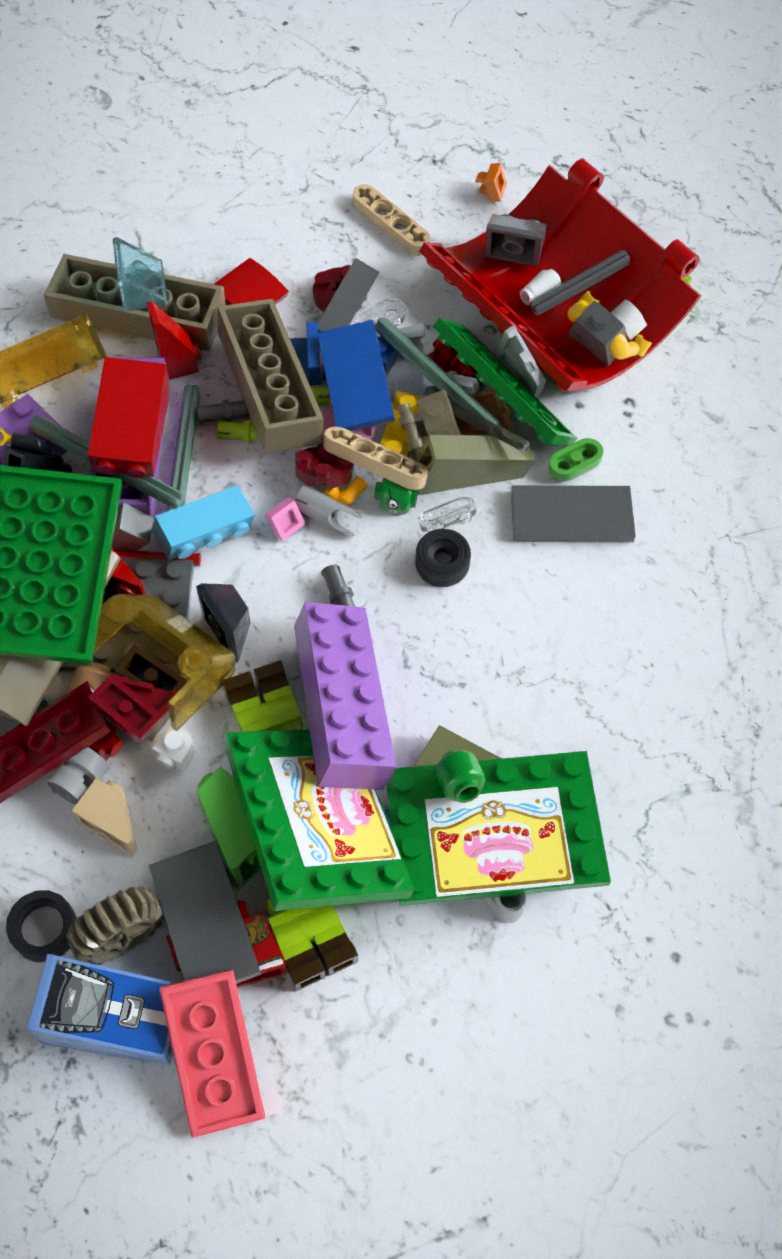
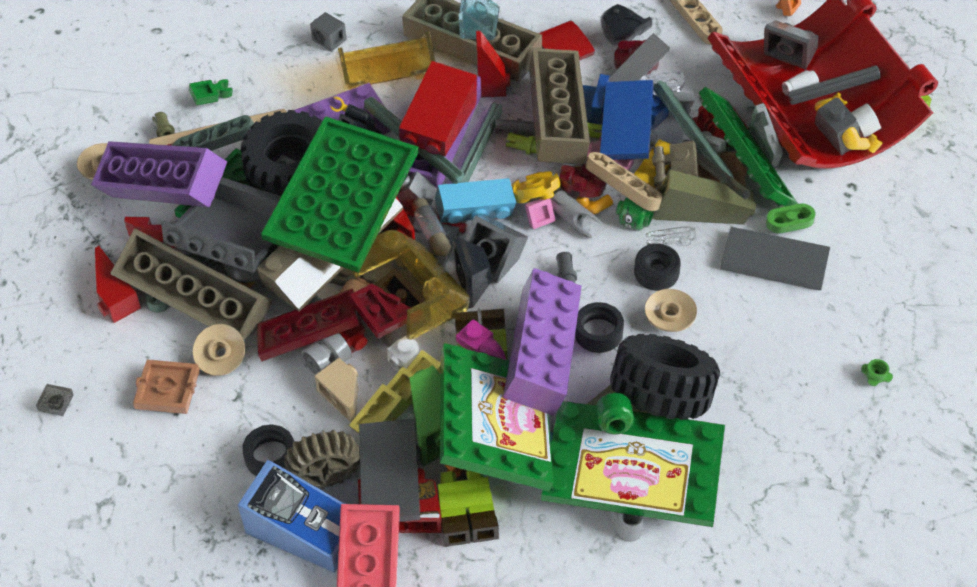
camera: 20 degrees right, 10 degrees down
none -> light yellow slope [349,350,441,433]
none -> piece [411,198,451,256]
none -> dark pink plate [456,319,506,360]
none -> dark grey slope [465,215,529,283]
none -> yellow plate [511,171,560,203]
none -> black tyre [575,302,624,353]
none -> black helmet [600,4,652,45]
none -> black tyre [610,334,720,420]
none -> tan dish [645,289,697,332]
none -> bright green plate [861,359,893,386]

